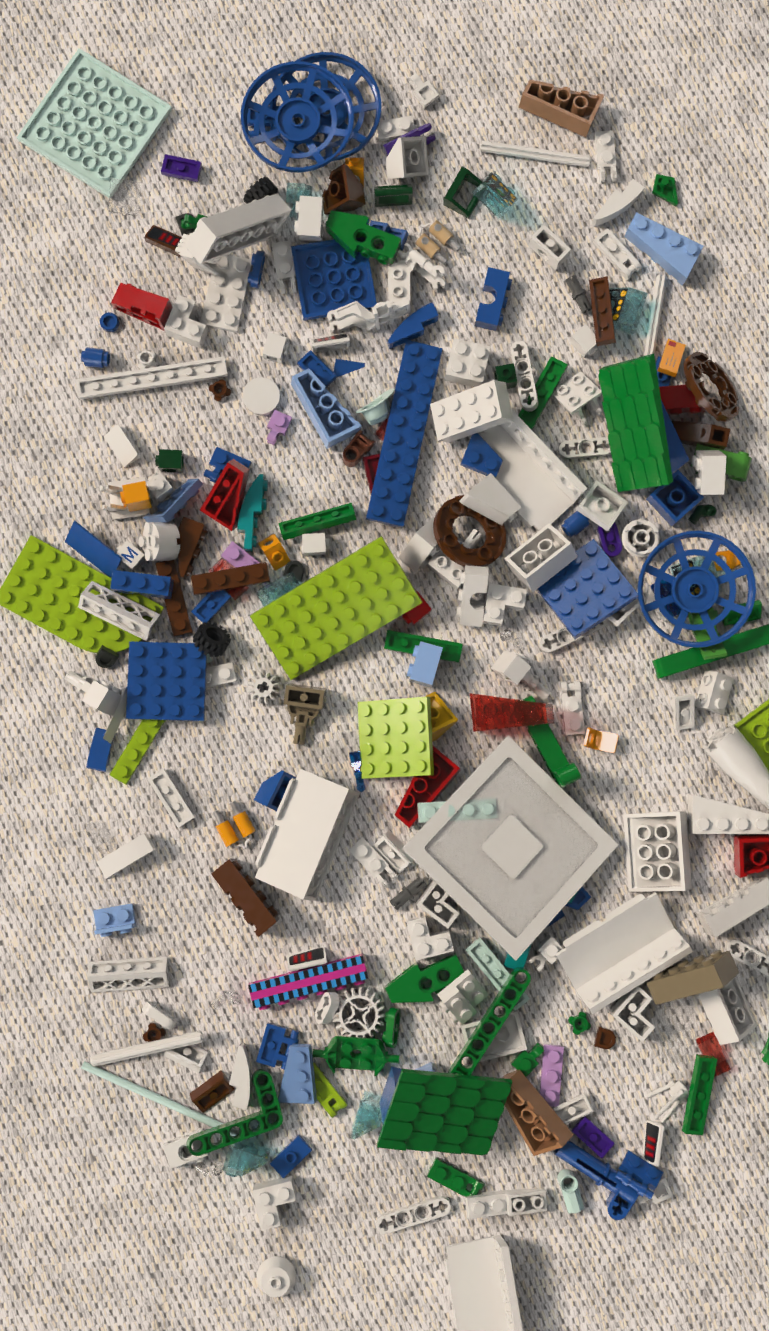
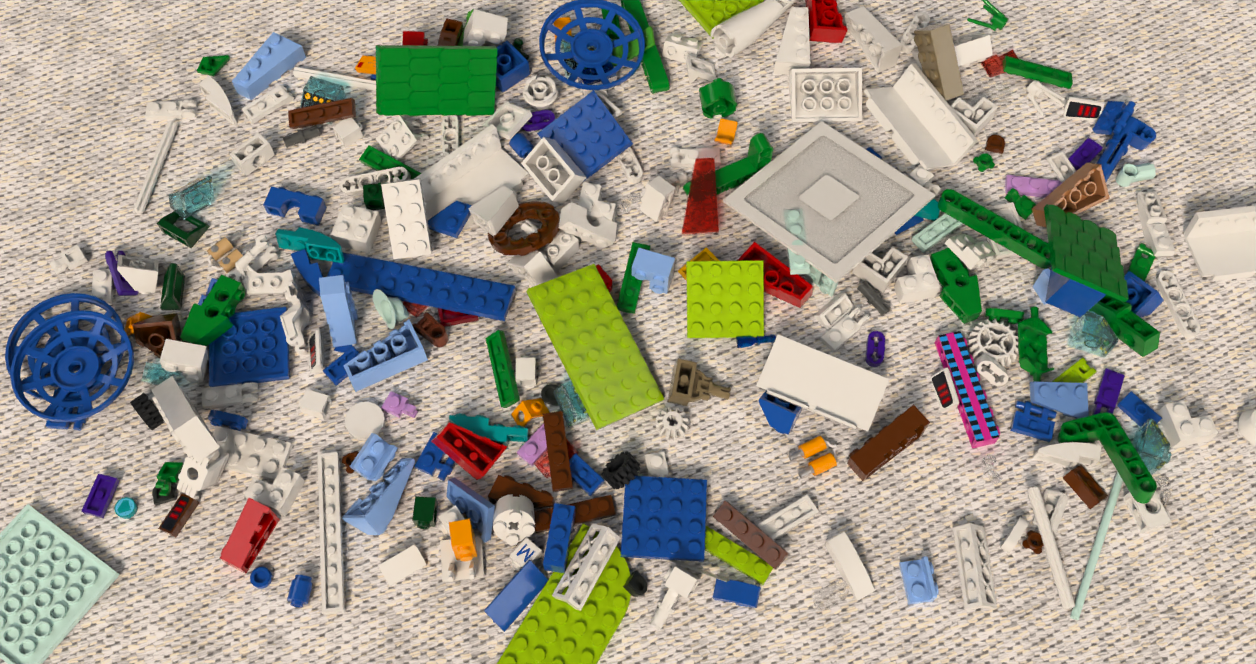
camera: 85 degrees left, 20 degrees down
clear piece [108,178,142,216] -> none
white plate [137,351,157,369] -> none
medium nougat wedge [519,79,605,137] -> none
reddish brown plate [684,352,740,422] -> none
none -> tile [114,497,138,519]
none -> teal slope [275,227,344,263]
none -> light blue wedge [319,275,358,347]
none -> light blue wedge [342,458,415,535]
none -> light blue bracket [350,433,398,481]
none -> green brick [699,78,737,119]
none -> reddish brown plate [713,501,790,570]
none -> dark purple beam [865,331,885,367]
none -> green brick [1089,295,1160,357]
none -> dark purple hinge [1092,368,1125,415]
none -> blue slope [1124,271,1164,318]

